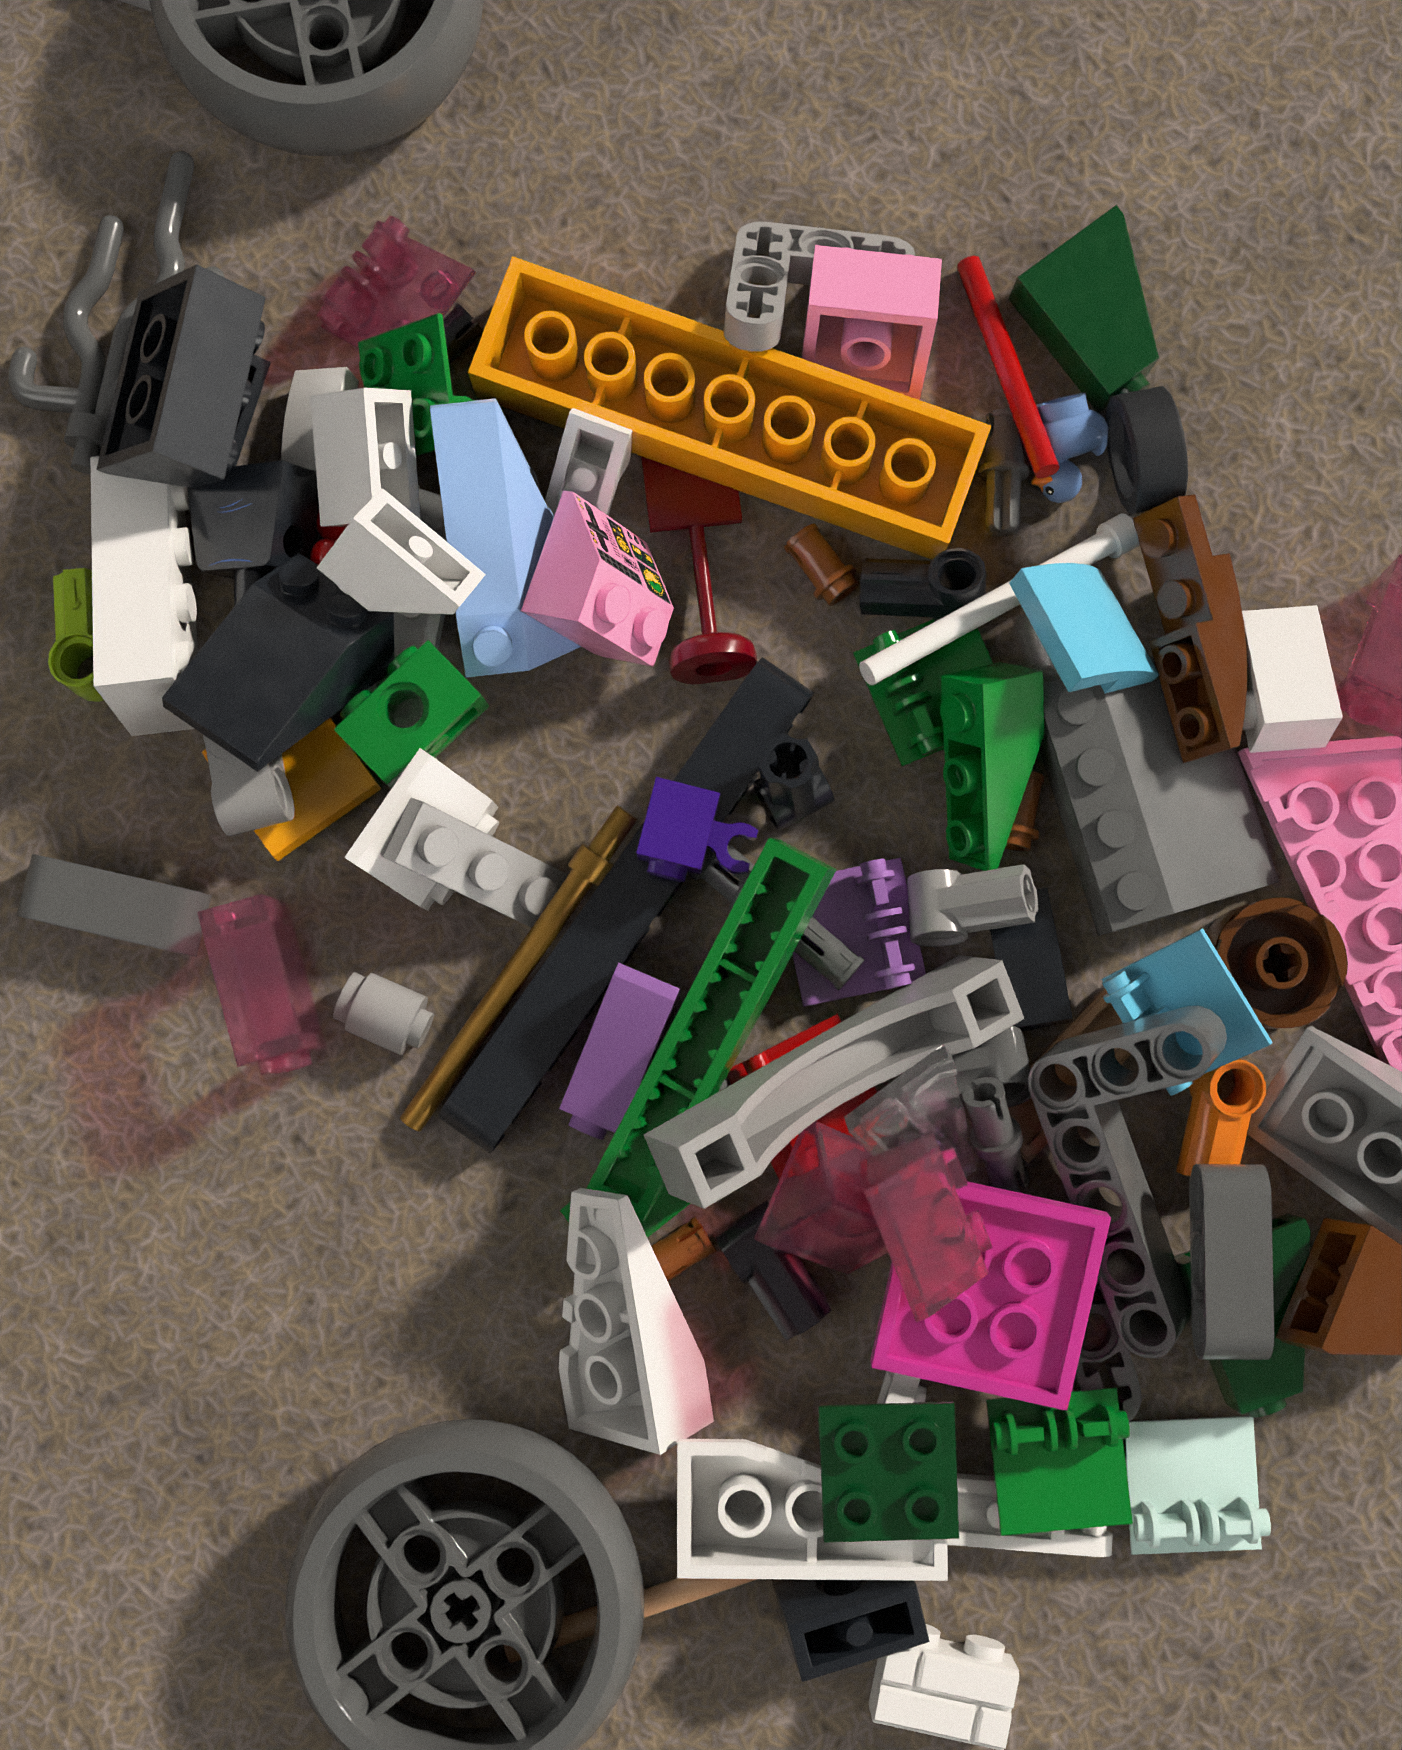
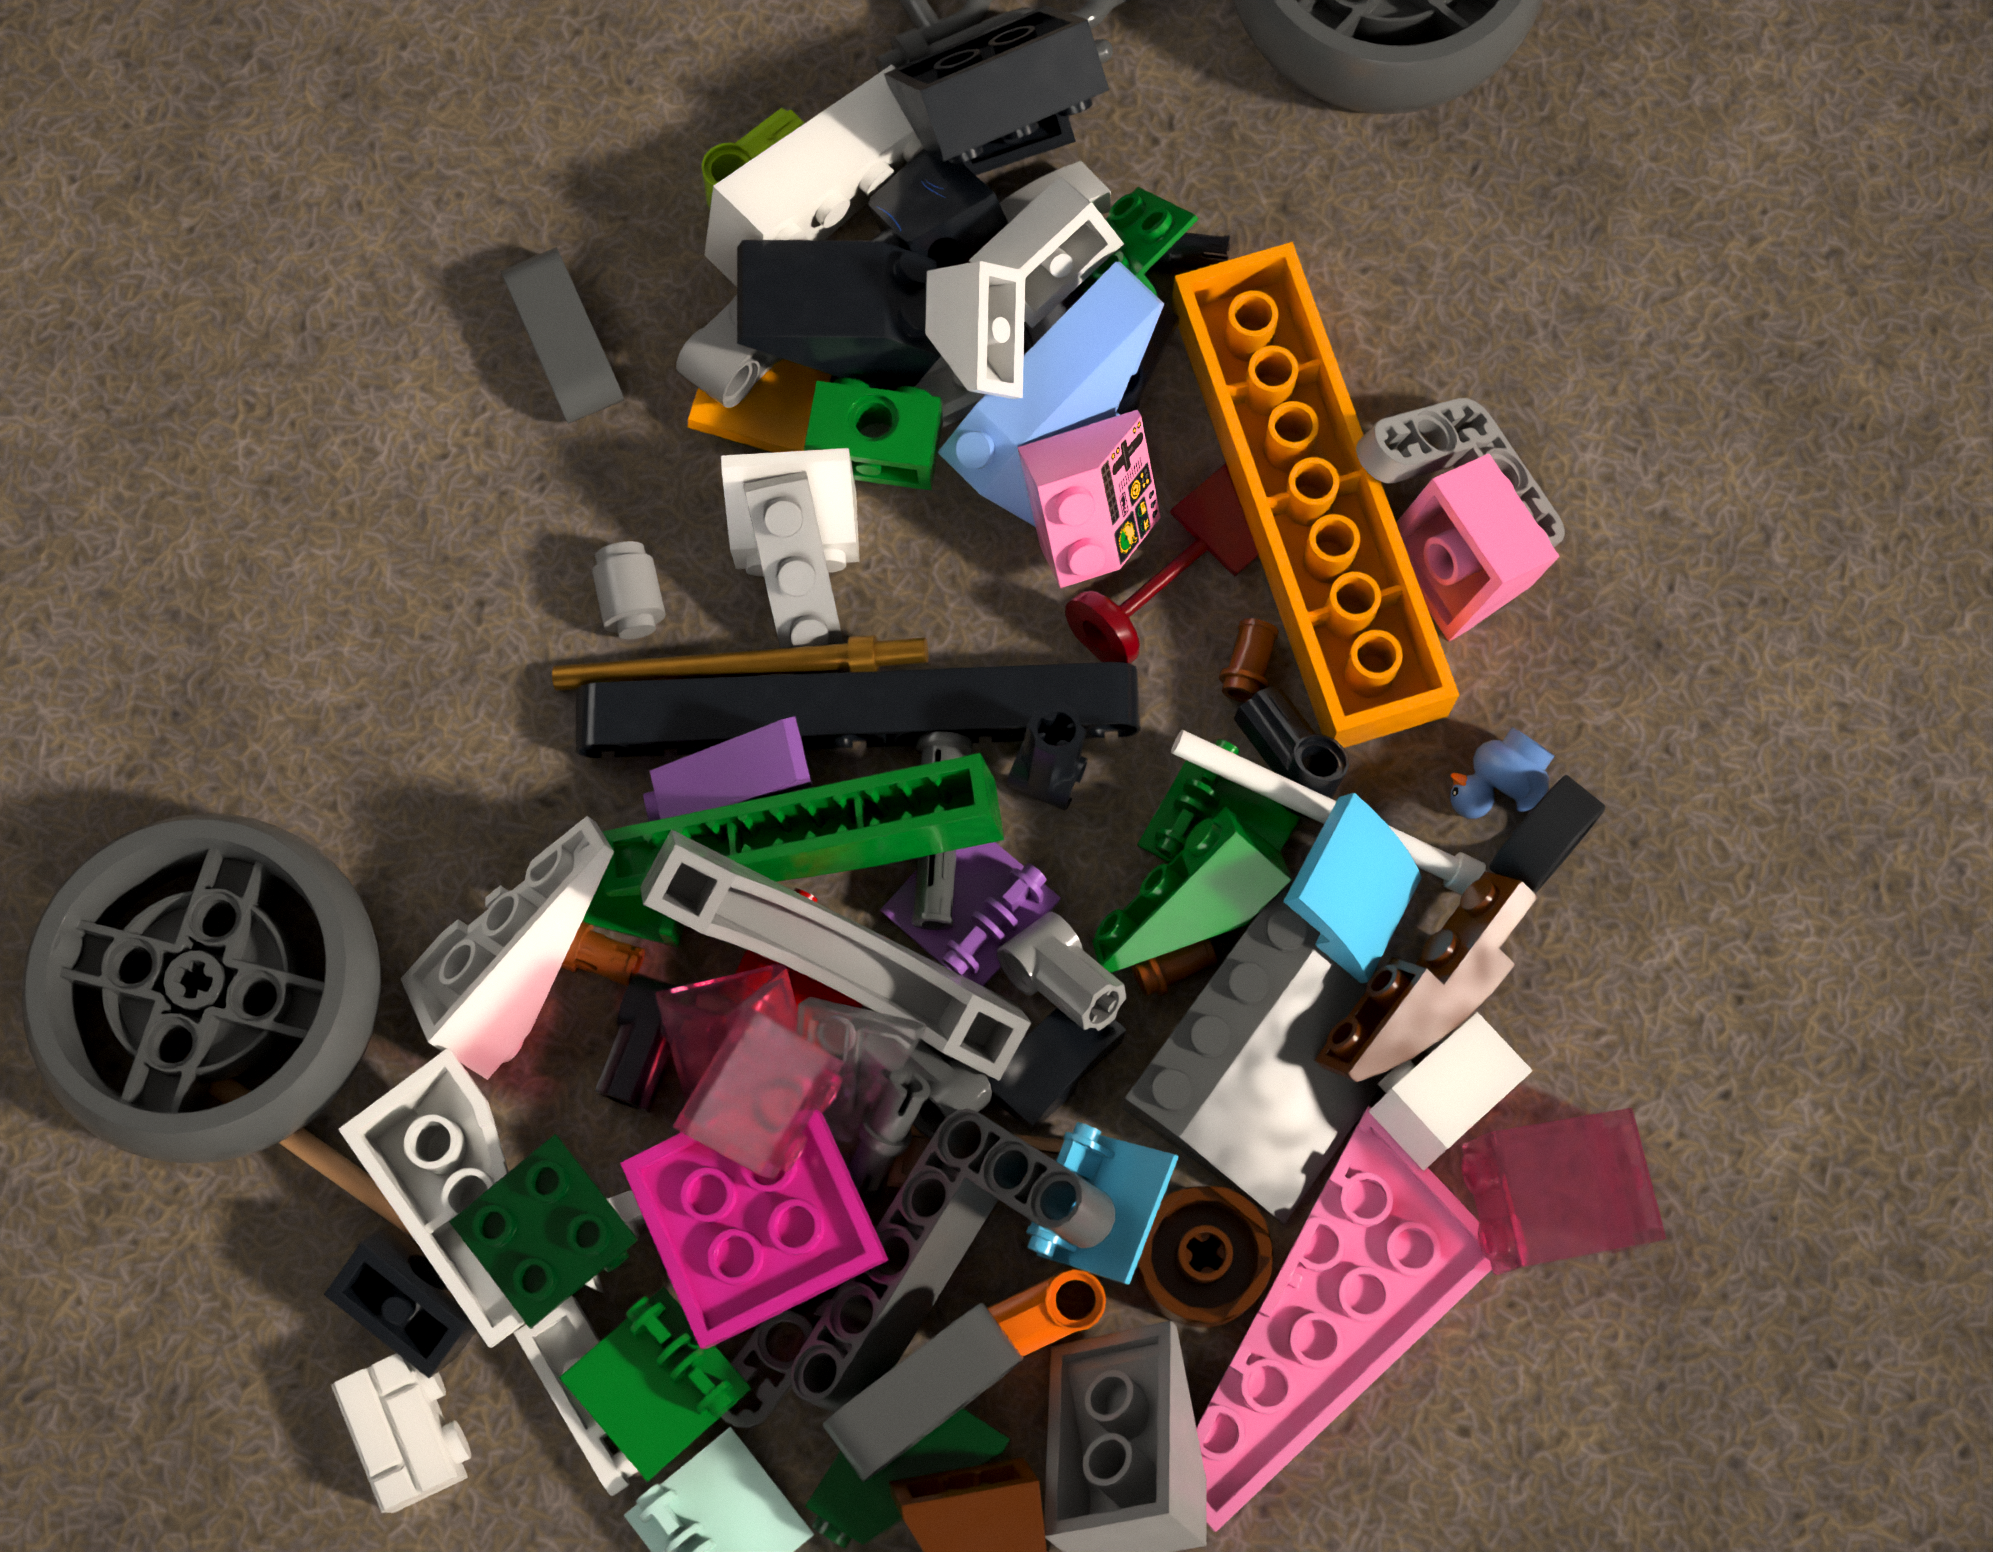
camera: 55 degrees right, 10 degrees down
clear pink window [197,894,327,1076] -> none
clear pink hinge [316,215,476,349] -> none
white slope [545,408,633,516] -> none
dark purple brick [636,777,758,882] -> none
red bar [957,256,1060,478] -> none
dark grey axle [979,409,1029,536] -> none
dark green slope [1008,205,1159,413] -> none

